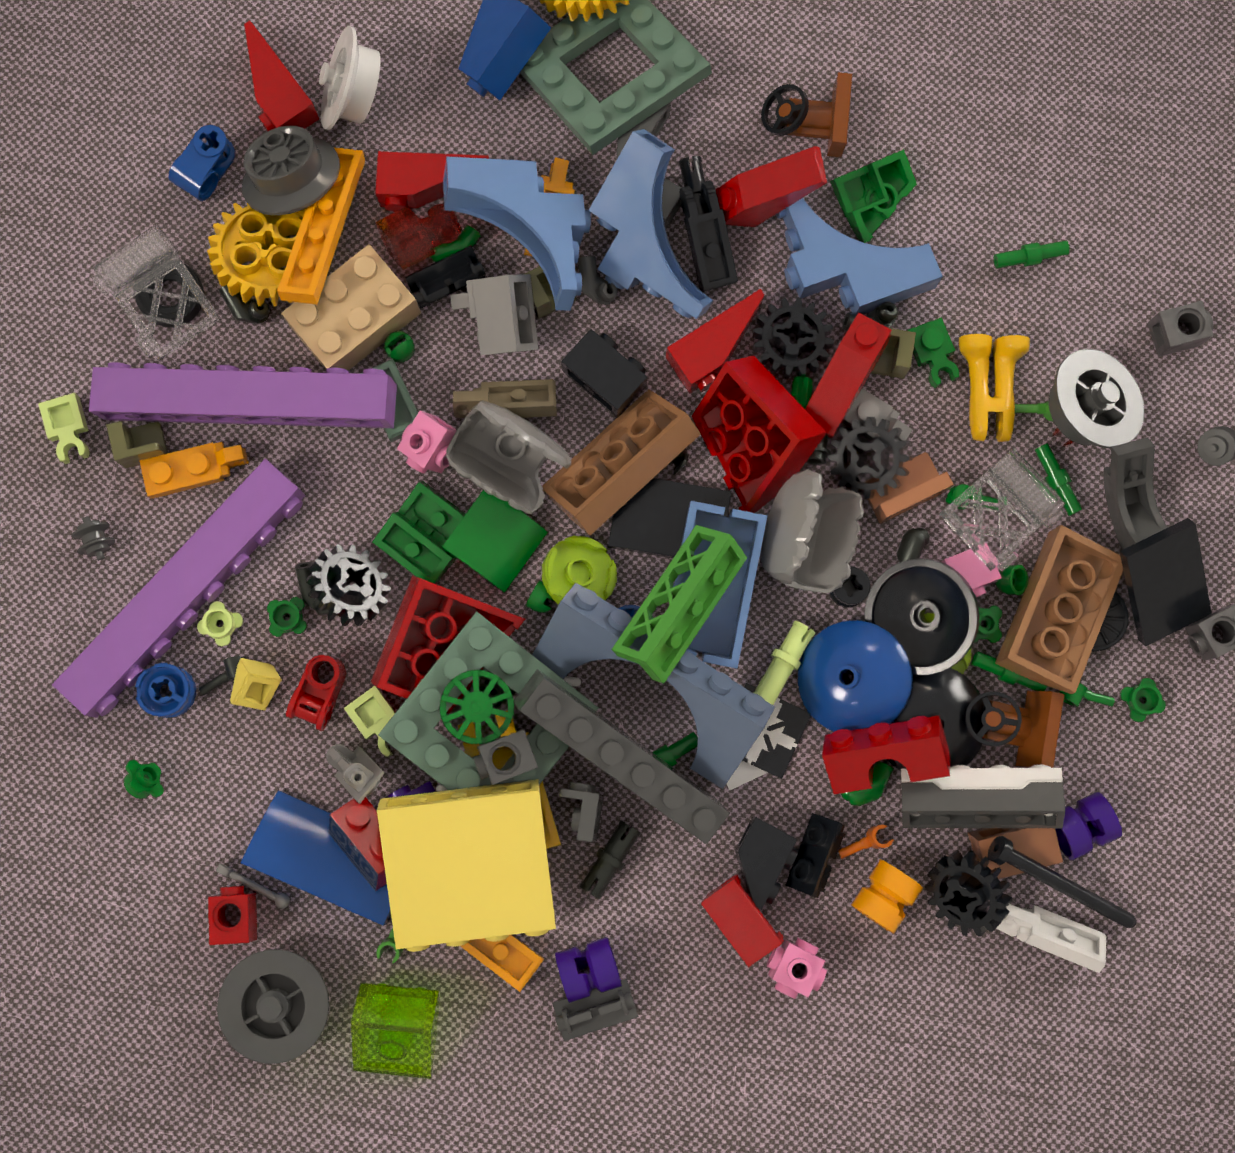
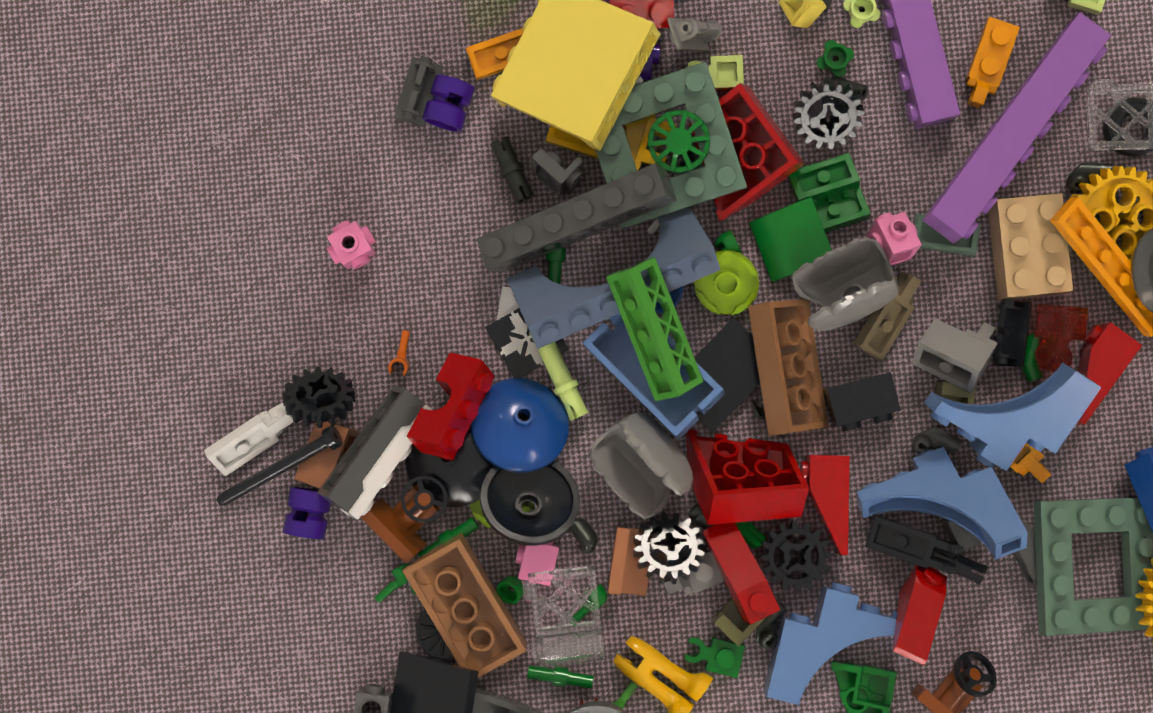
camera: 125 degrees right, 5 degrees up
olive panel [106,421,168,468] -> none
red piece [286,655,346,732] -> none
green hinge [384,331,415,363] -> none
dark grey brick [473,729,538,785] -> none
red hinge [701,874,784,968] -> none
black slope [735,817,799,910] -> none
black hinge [785,813,846,898] -> none
black wheel [829,567,870,608] -> none
green arm [841,761,894,806] -> none
light orange wheel [851,859,923,934] -> none
green plate [974,605,1002,643] -> none
green plate [1120,678,1166,722] -> none

